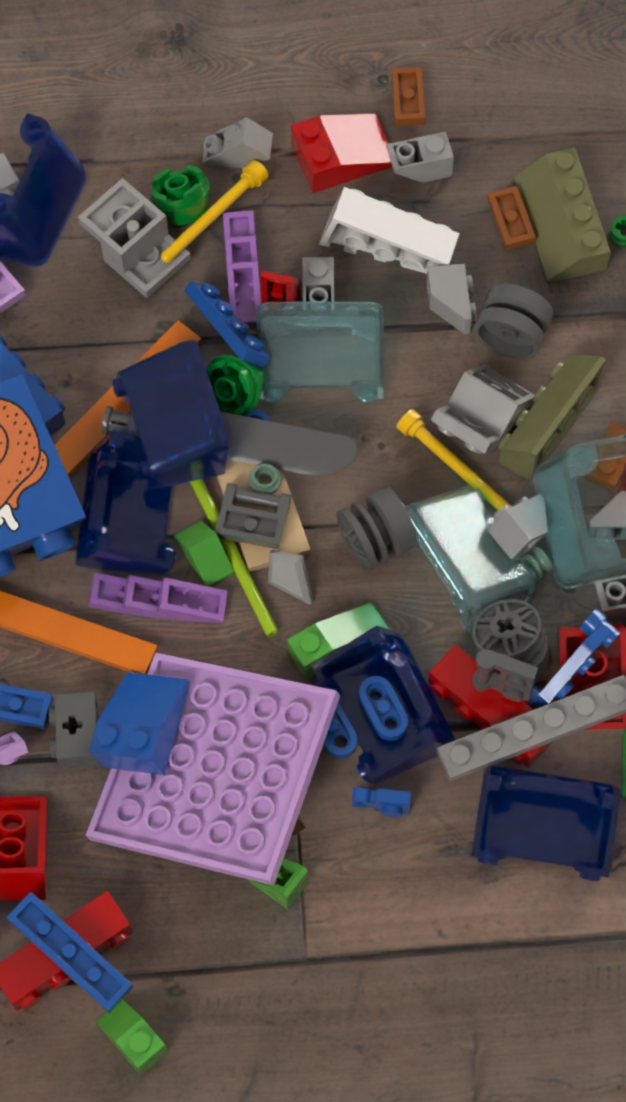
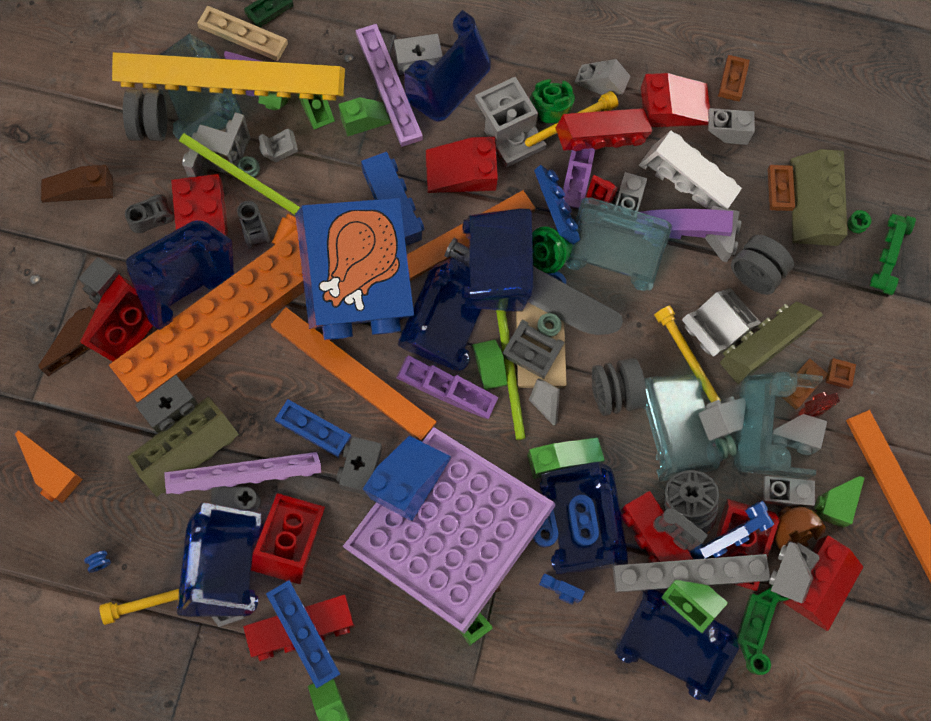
camera: 10 degrees right, 5 degrees up
none -> red slope [426,137,498,193]
none -> red brick [555,108,652,151]
none -> medium lavender slope [634,209,733,239]
none -> bright green slope [661,580,728,633]

